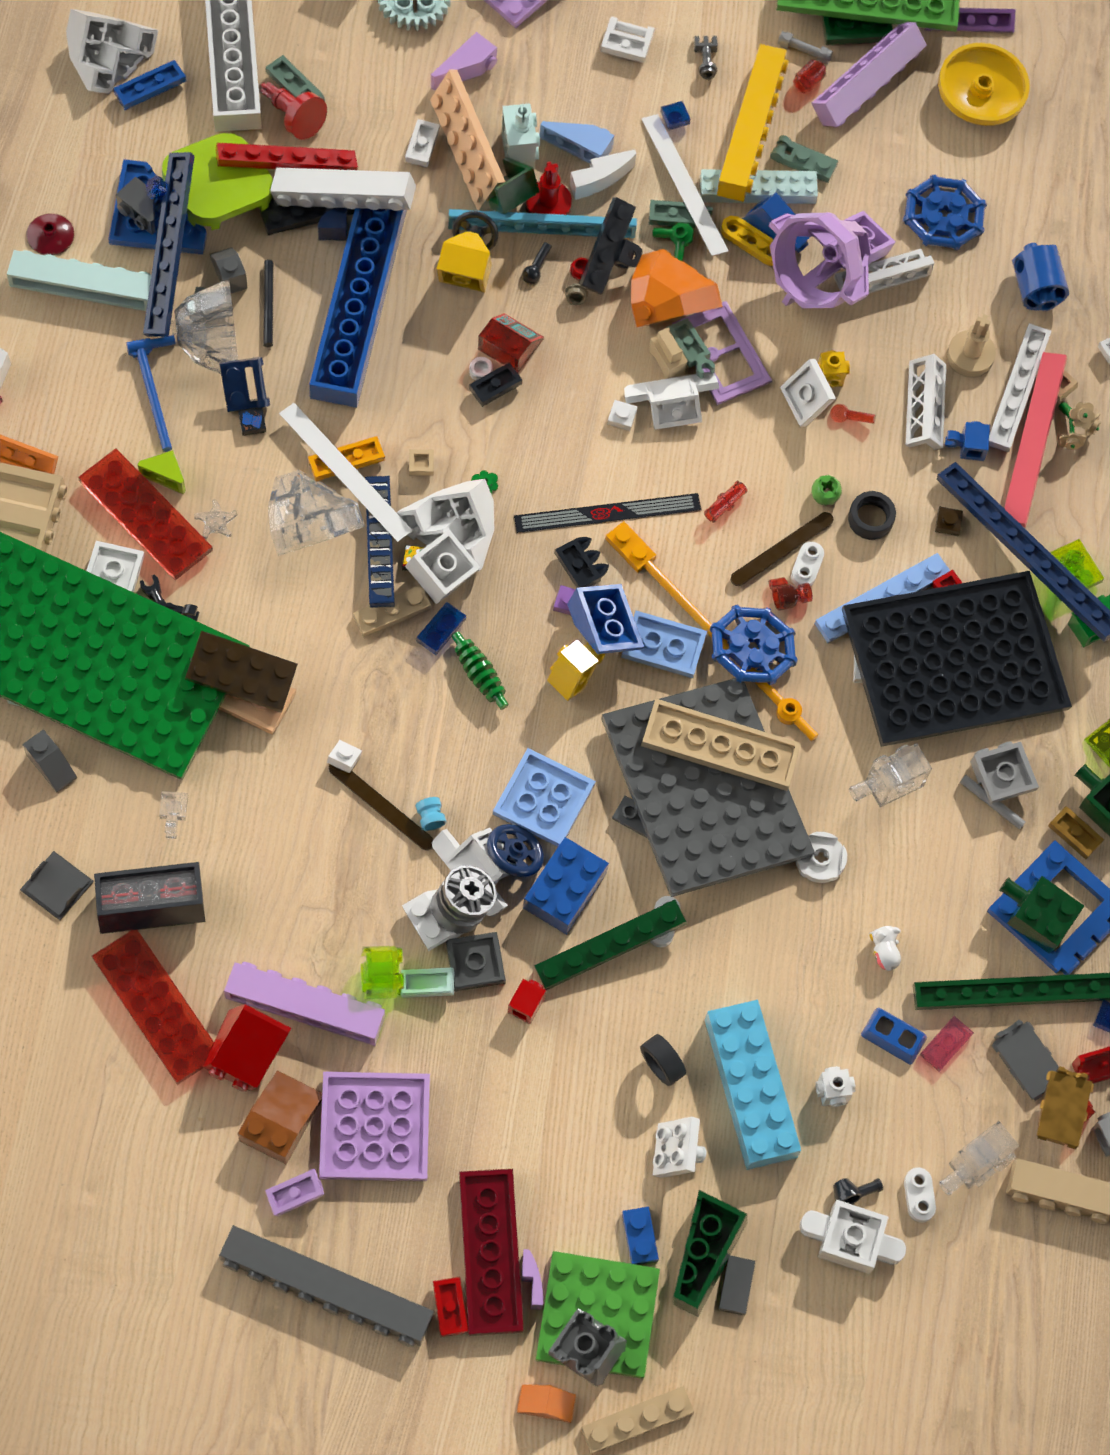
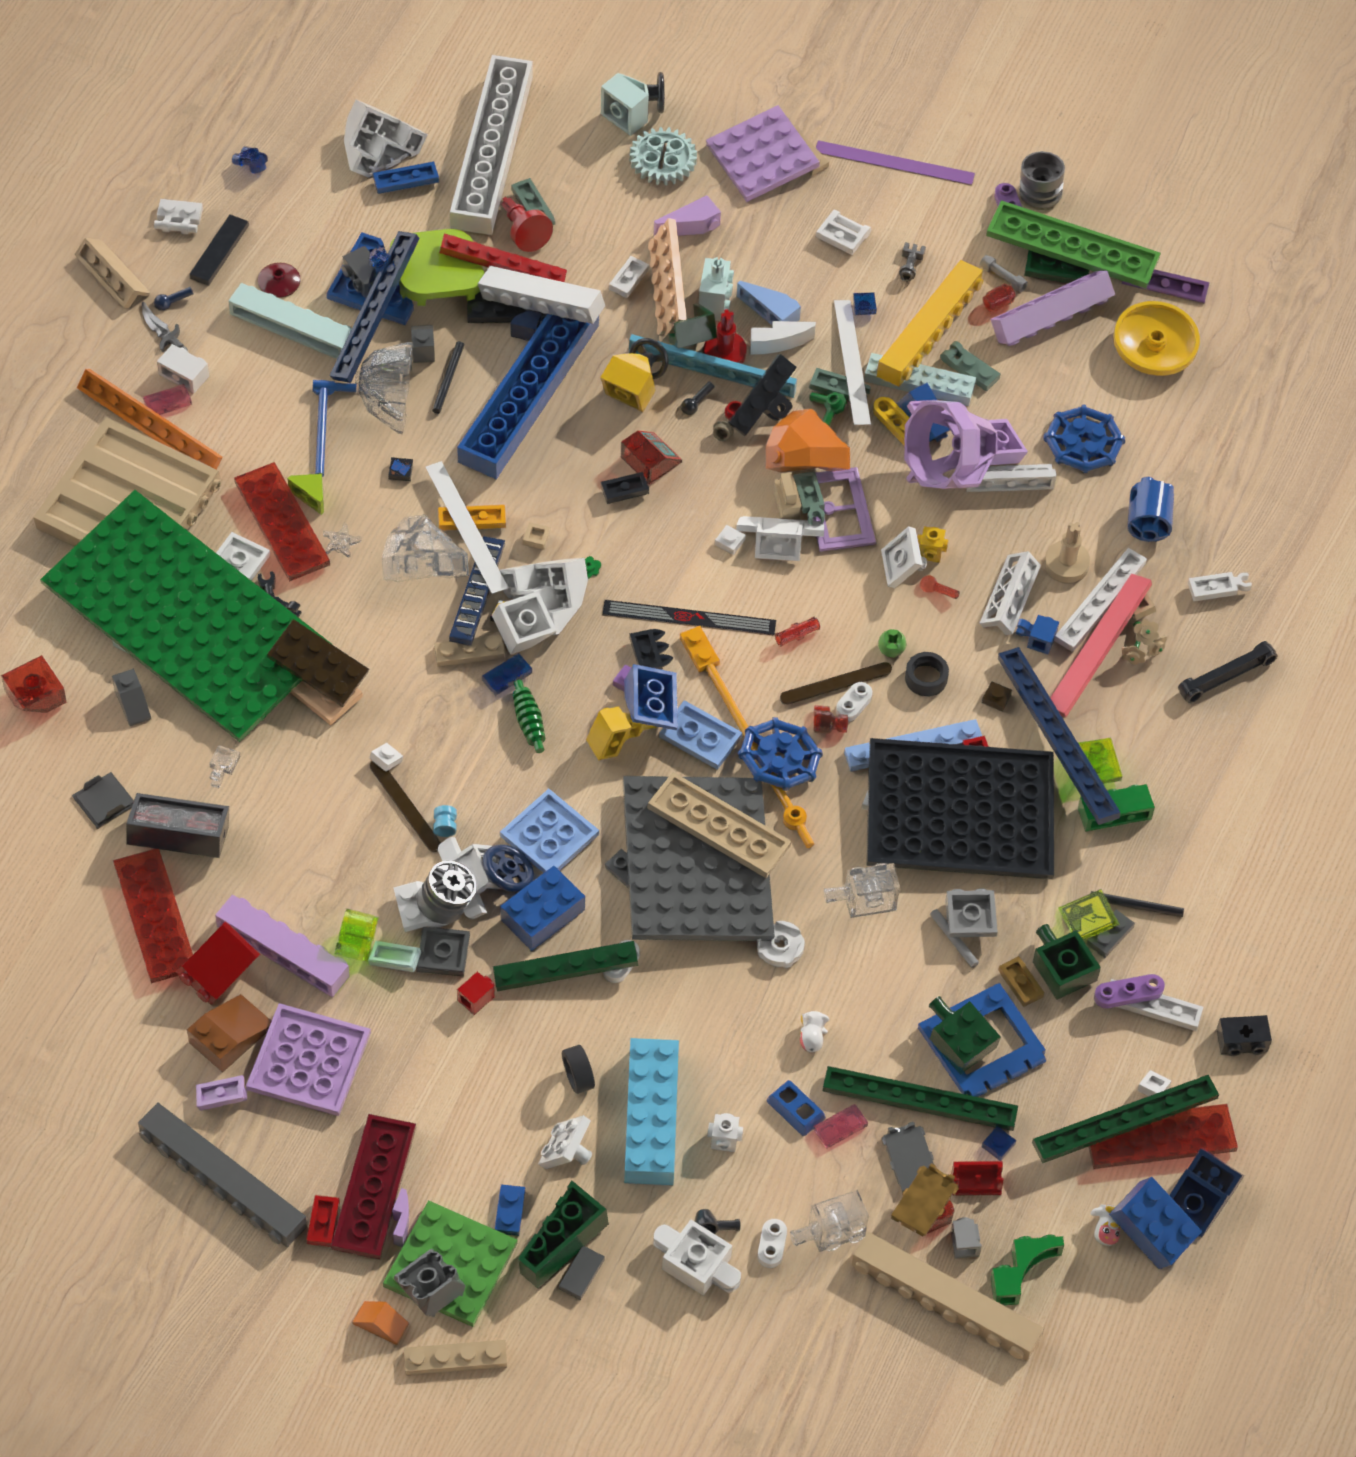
camera: 20 degrees right, 10 degrees down
dark blue plate [219,357,270,412] -> none
white tile [469,357,493,381] -> none

